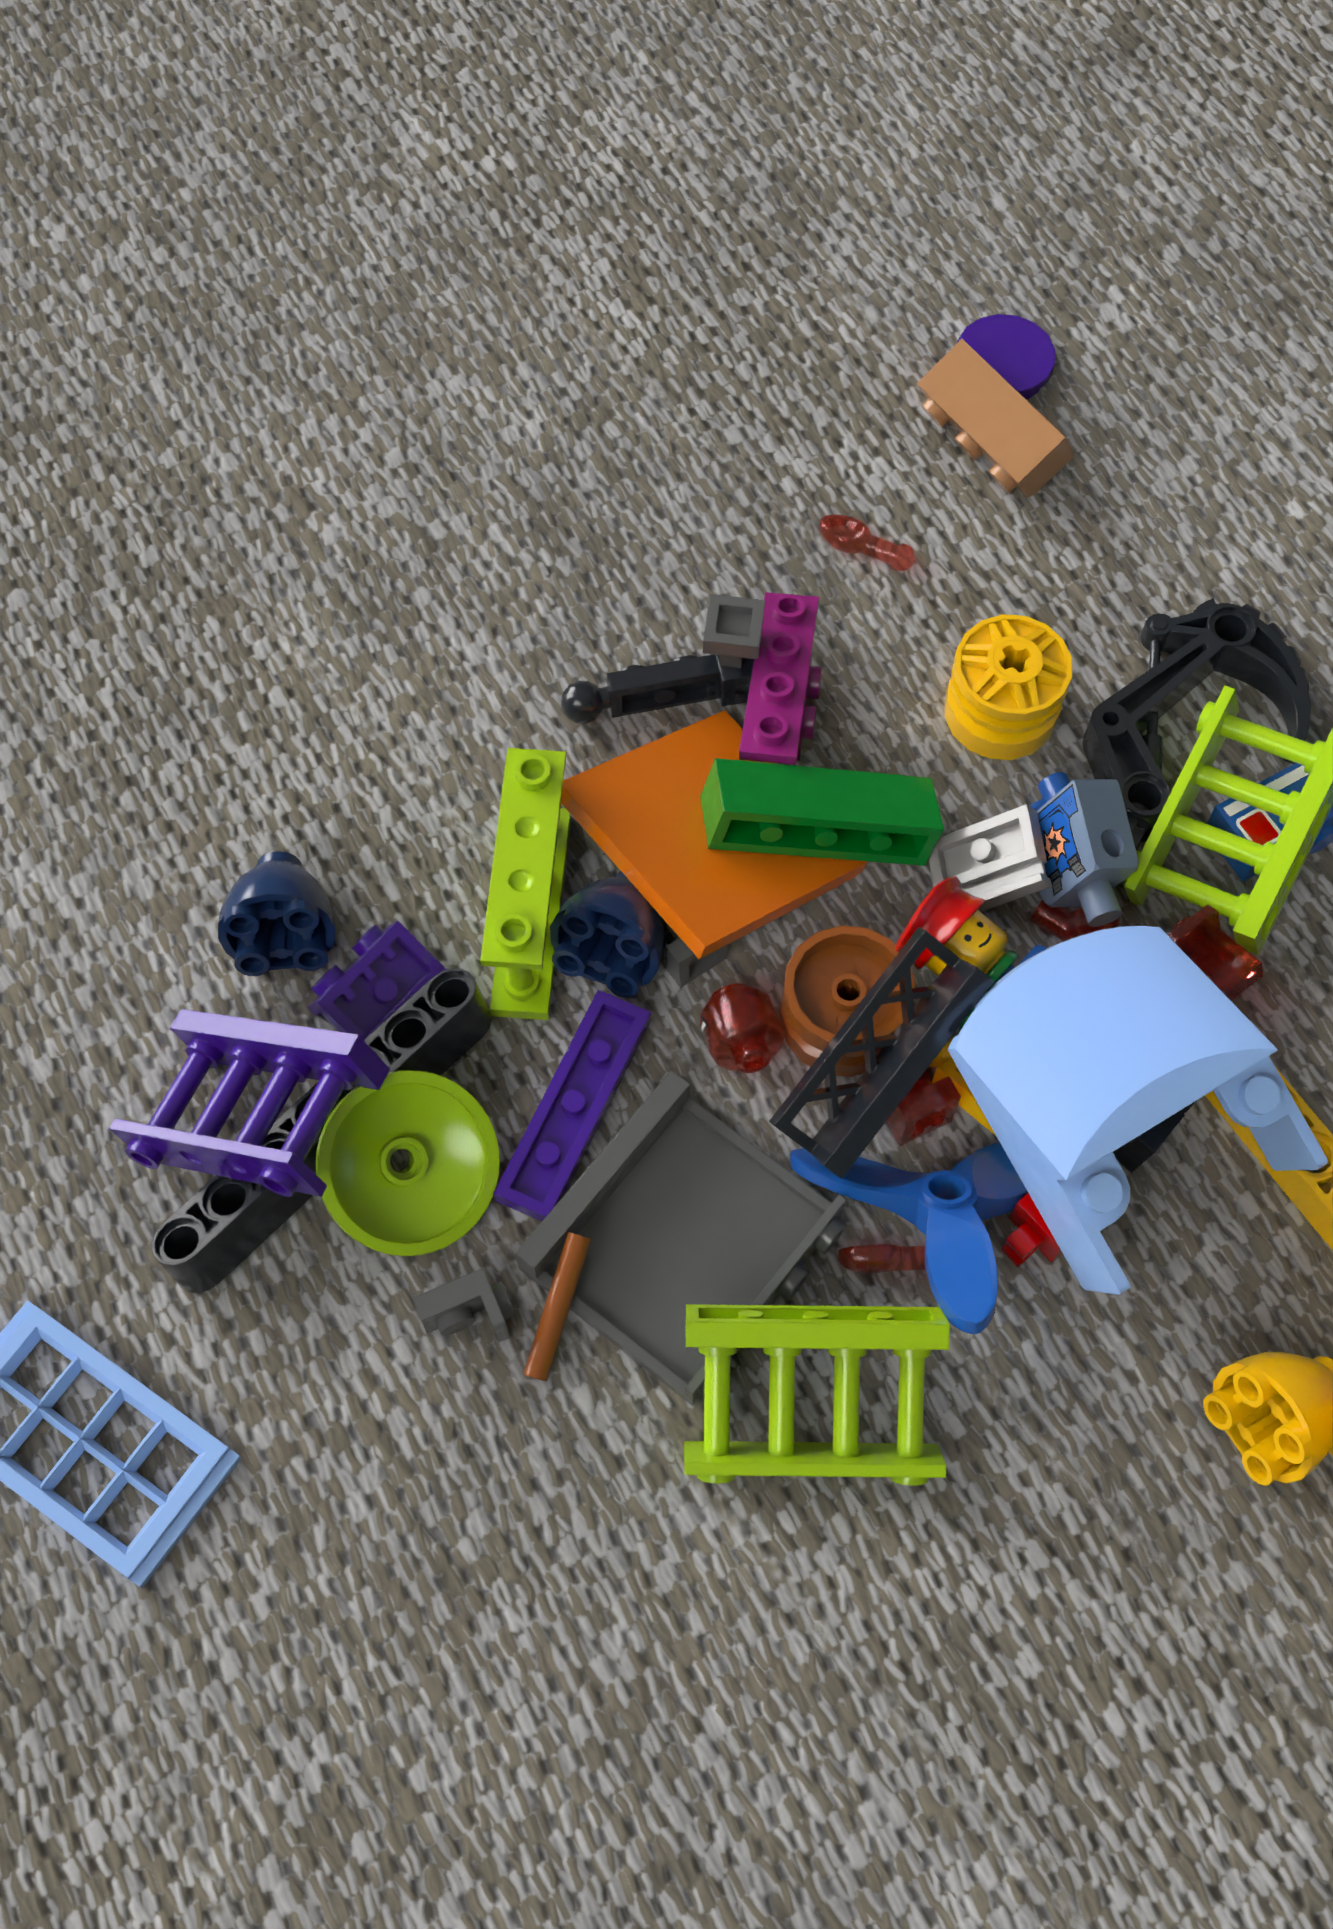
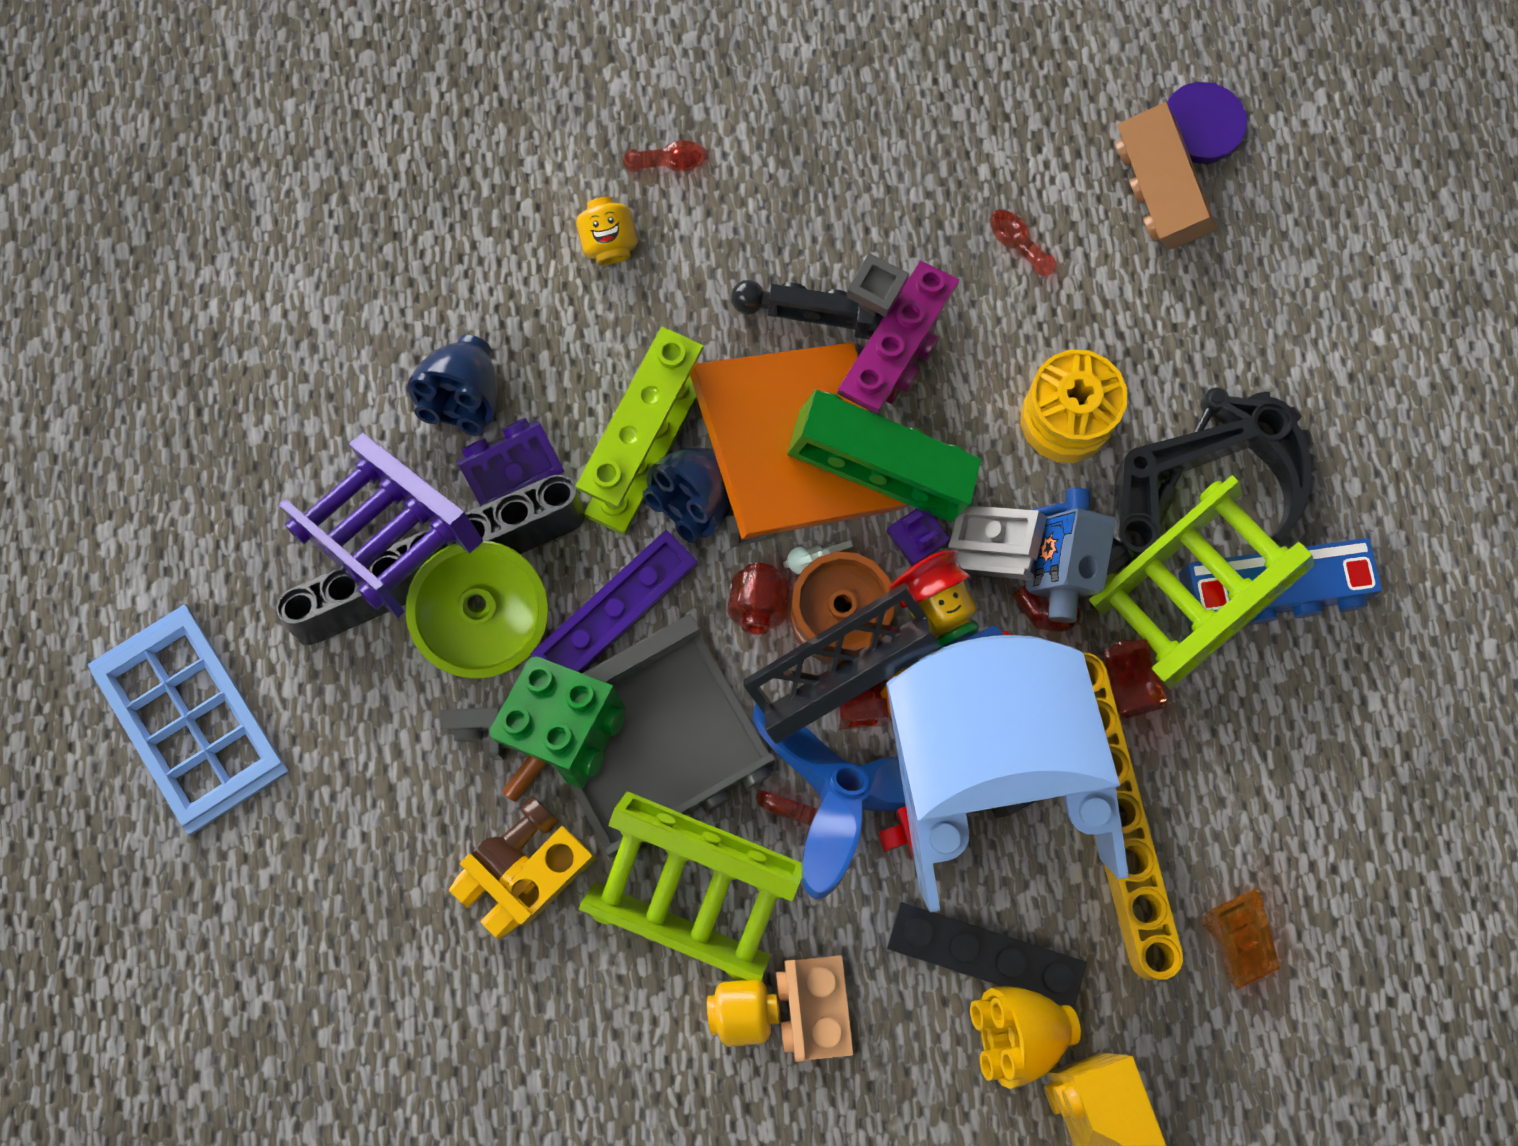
camera: 20 degrees right, 10 degrees up
none -> yellow hips [449,796,597,940]
none -> green bracket [490,657,626,790]
none -> yellow head [576,197,638,266]
none -> clear red piece [623,140,707,172]
none -> yellow head [707,979,780,1047]
none -> light nougat bracket [776,955,853,1062]
none -> light aqua piece [783,540,853,574]
none -> dark purple tile [886,508,950,566]
none -> black plate [887,902,1087,1009]

